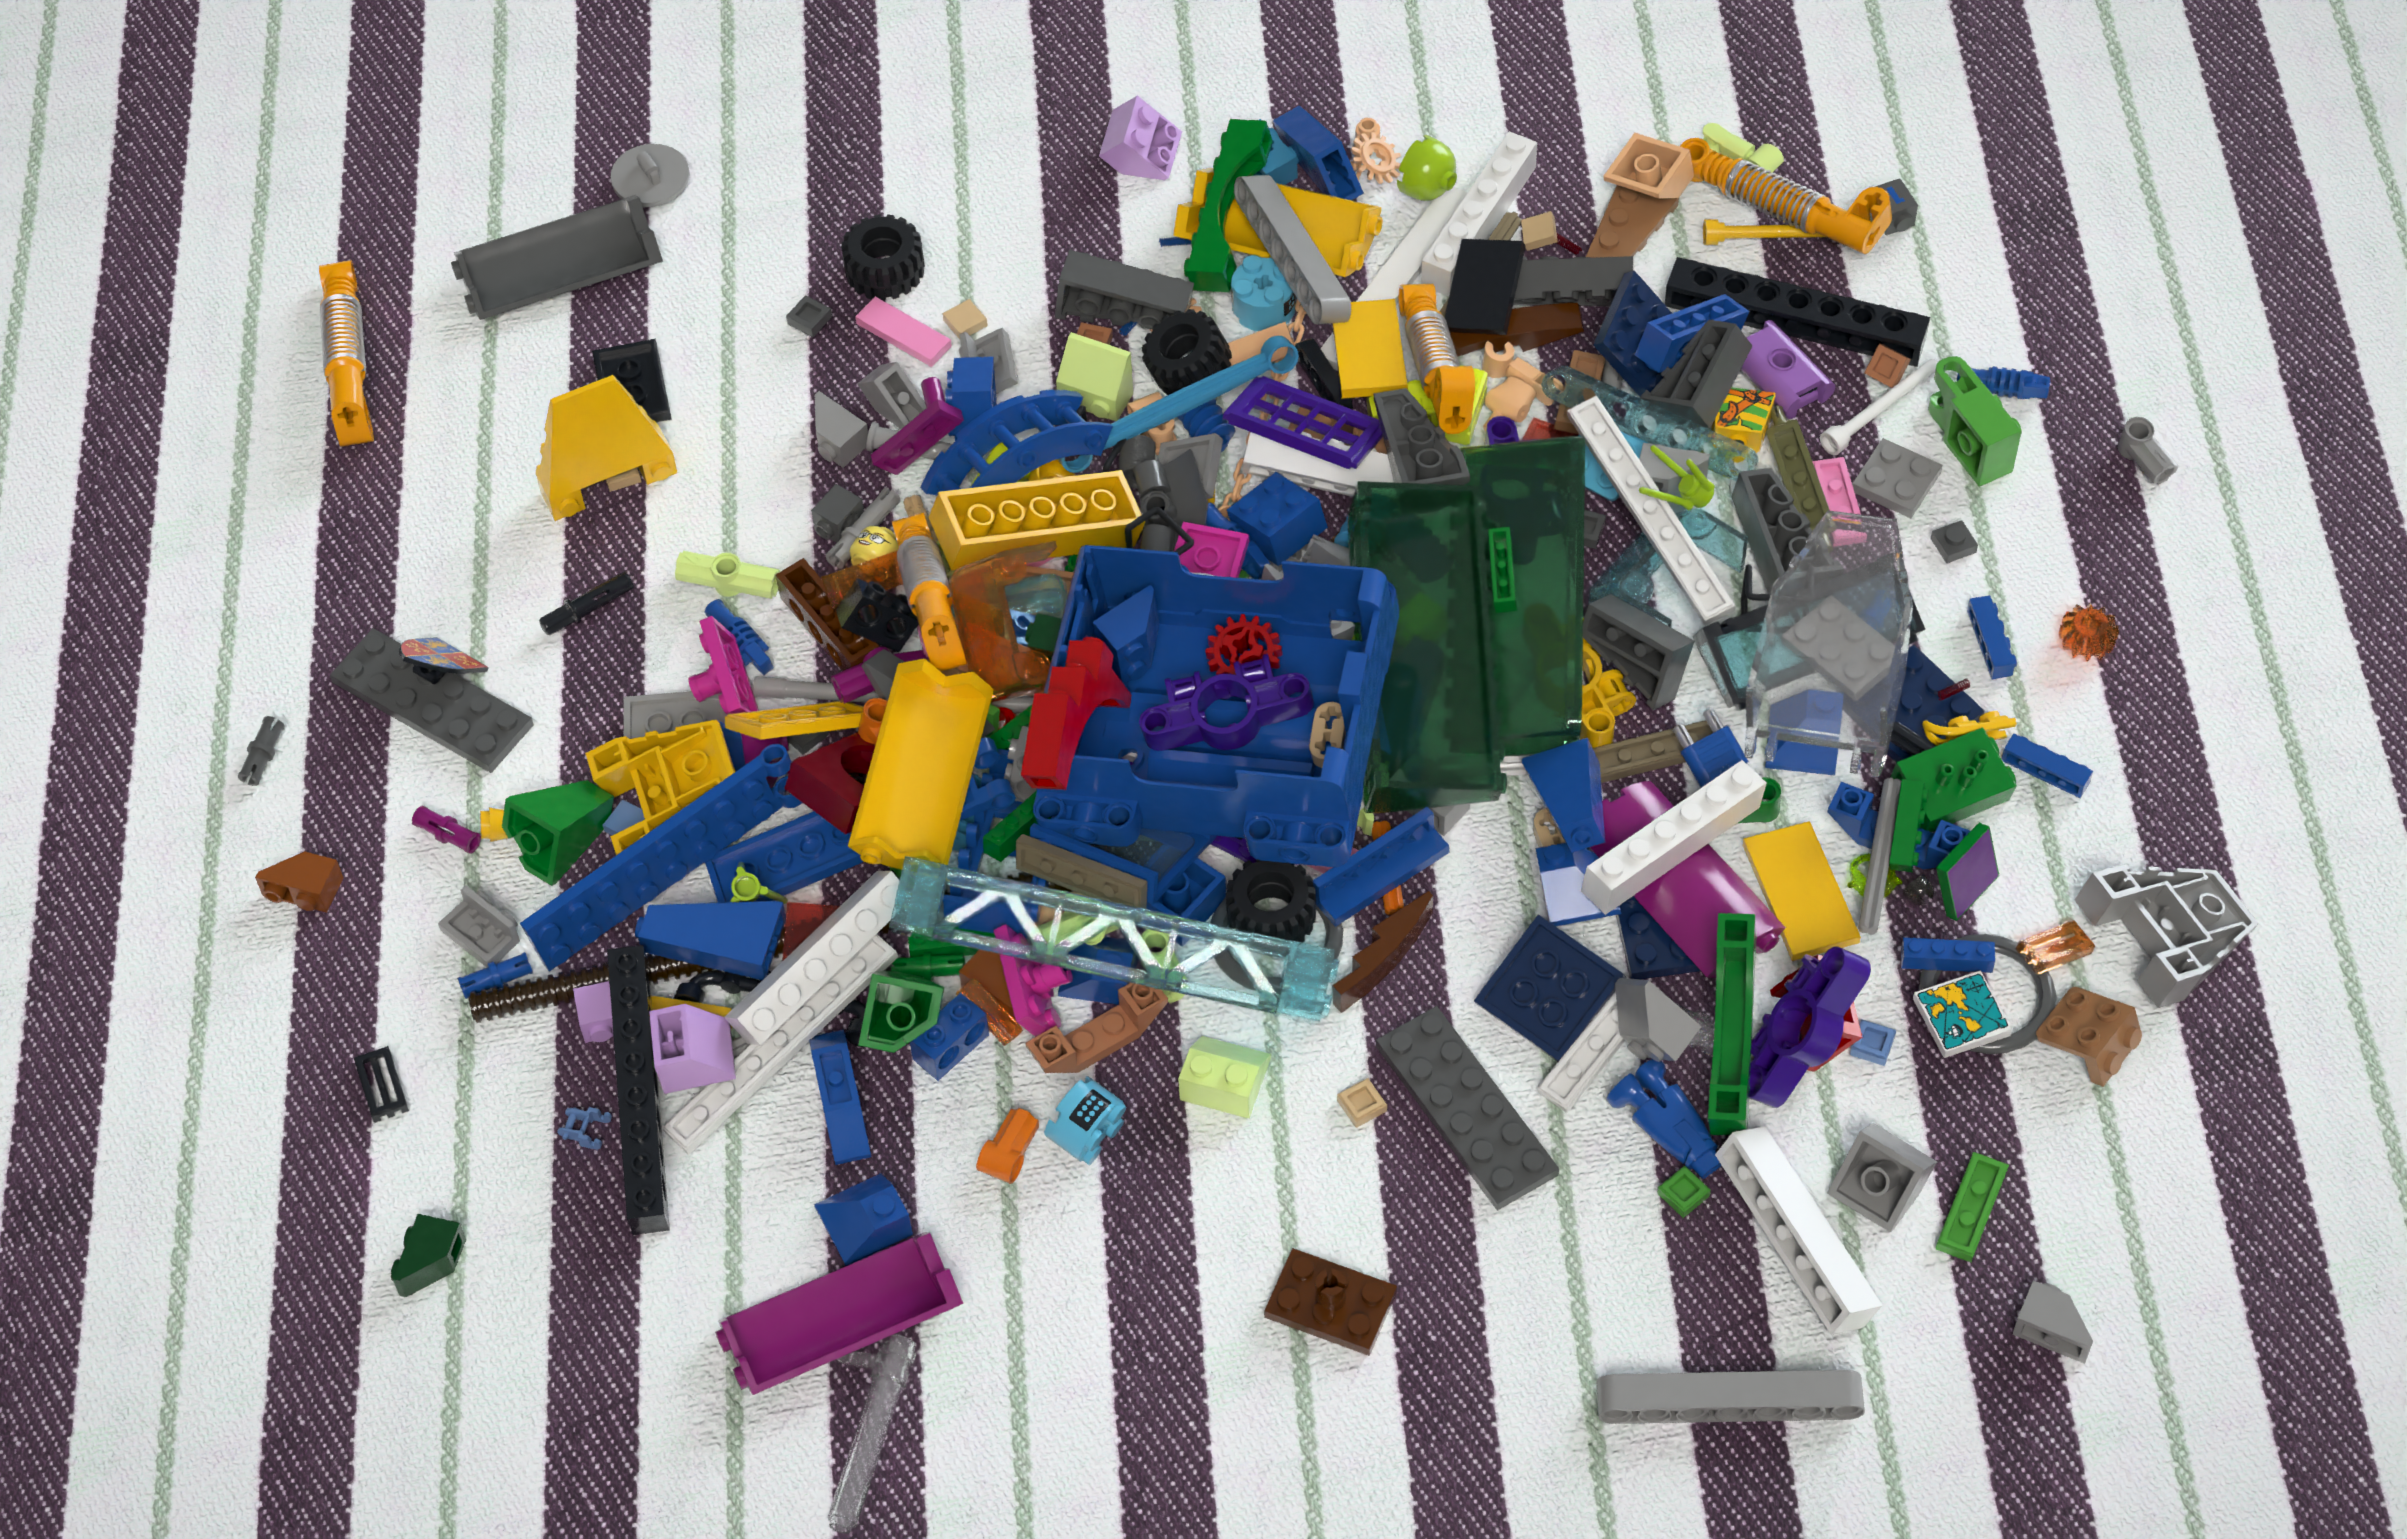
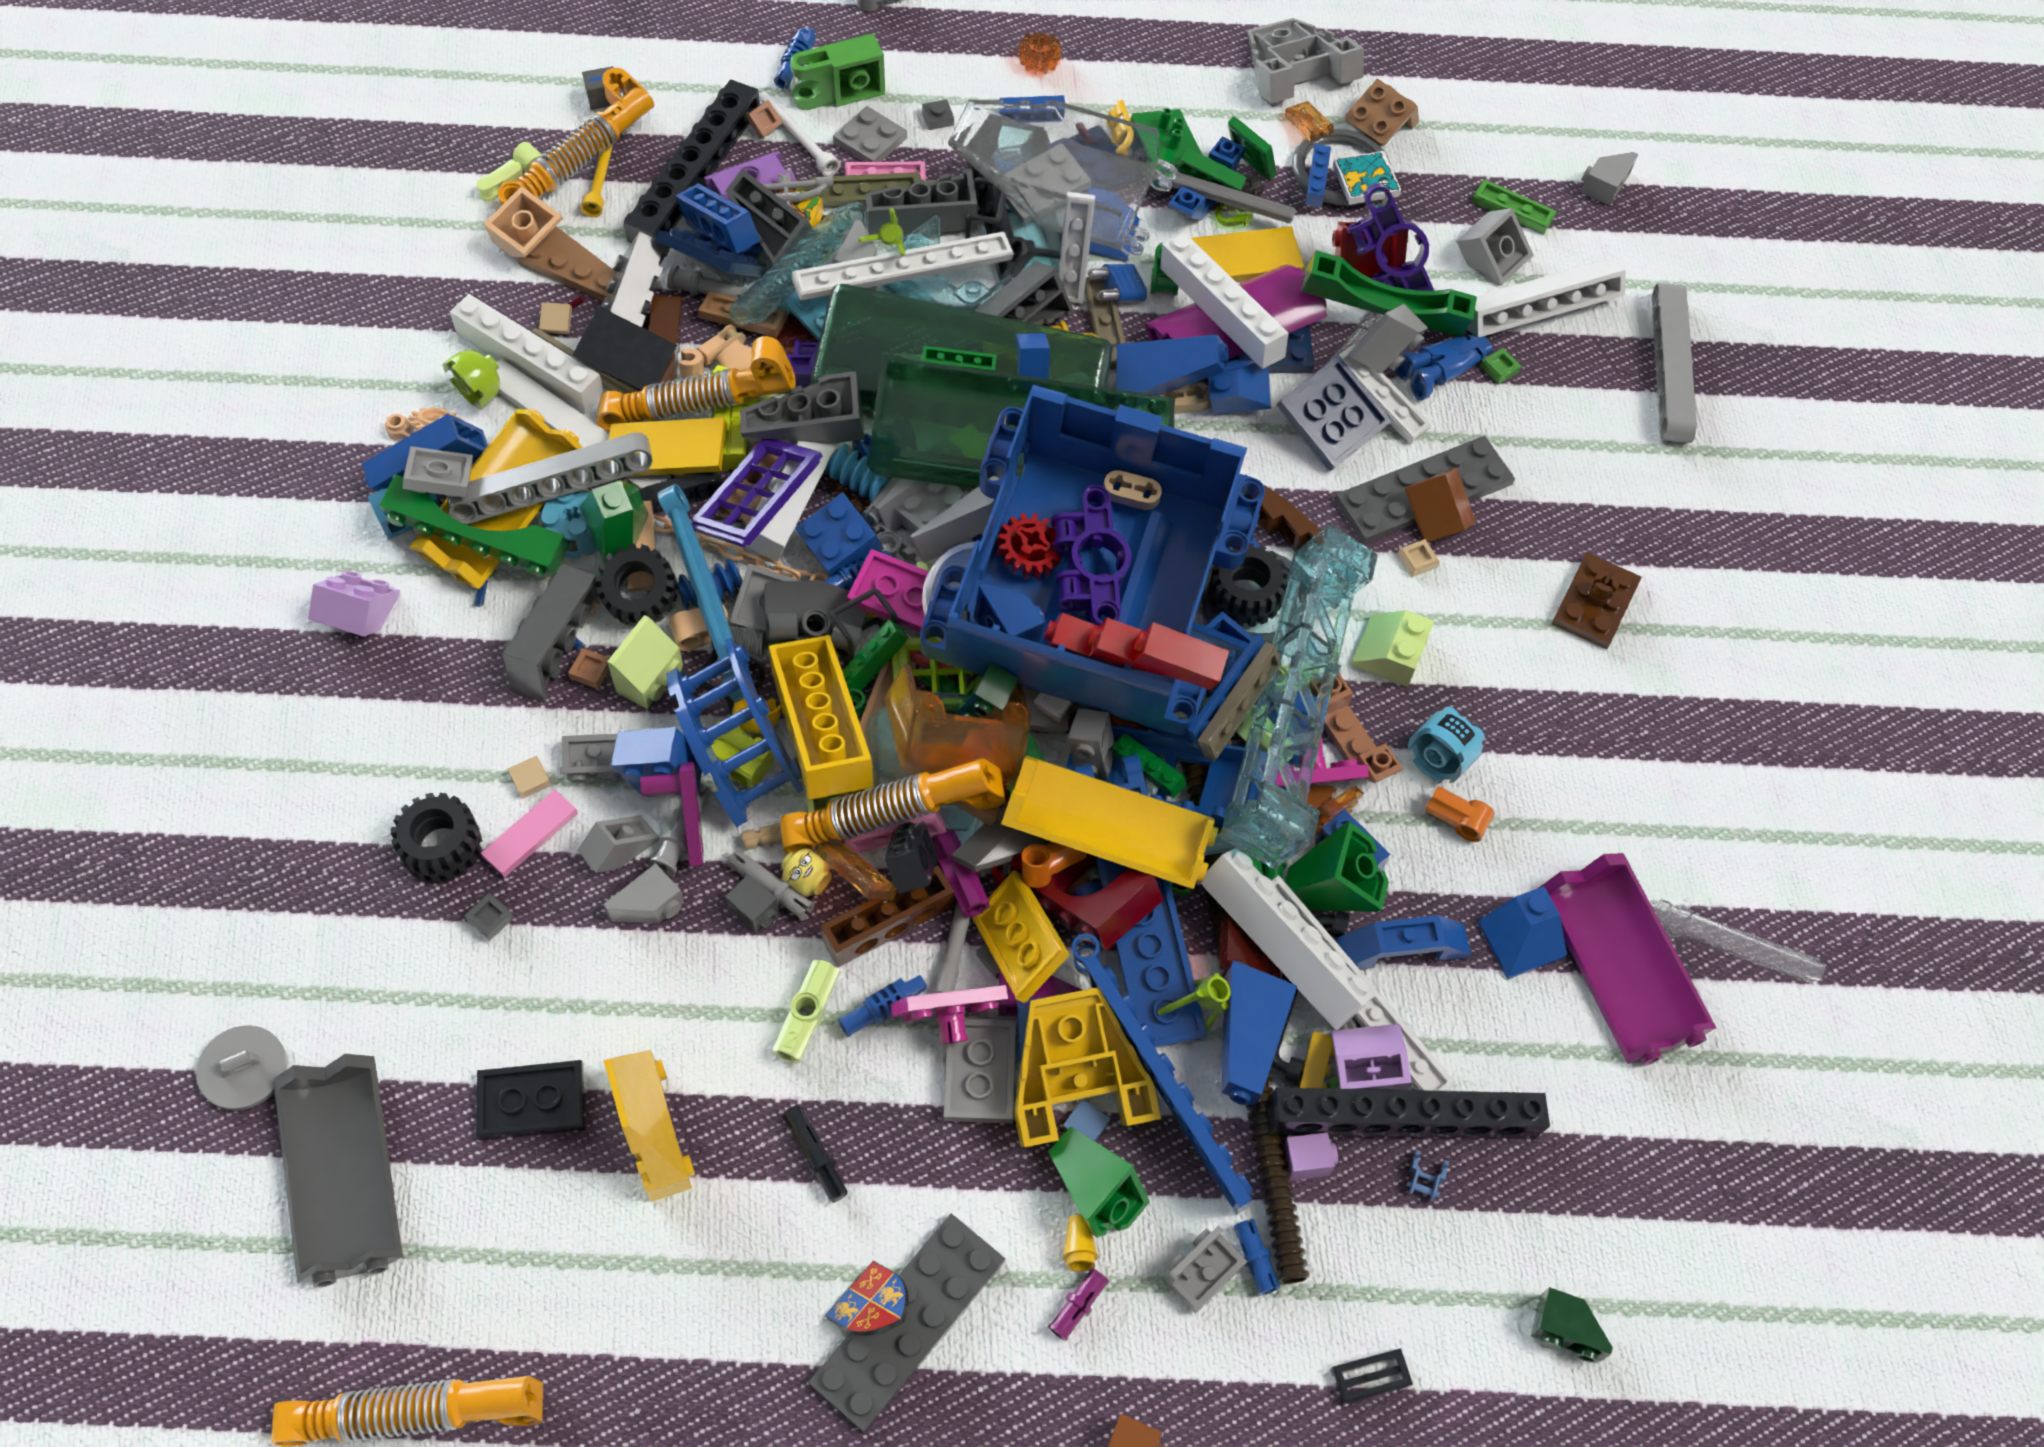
camera: 90 degrees left, 5 degrees up
blue piece [2002,733,2093,799] -> none
none -> light grey plate [403,446,473,497]
none -> green slope [580,480,649,563]
none -> light grey piece [763,172,834,208]
none -> blue slope [1016,333,1050,390]
none -> white tile [1058,192,1096,304]
none -> dark orange slope [1404,467,1476,542]

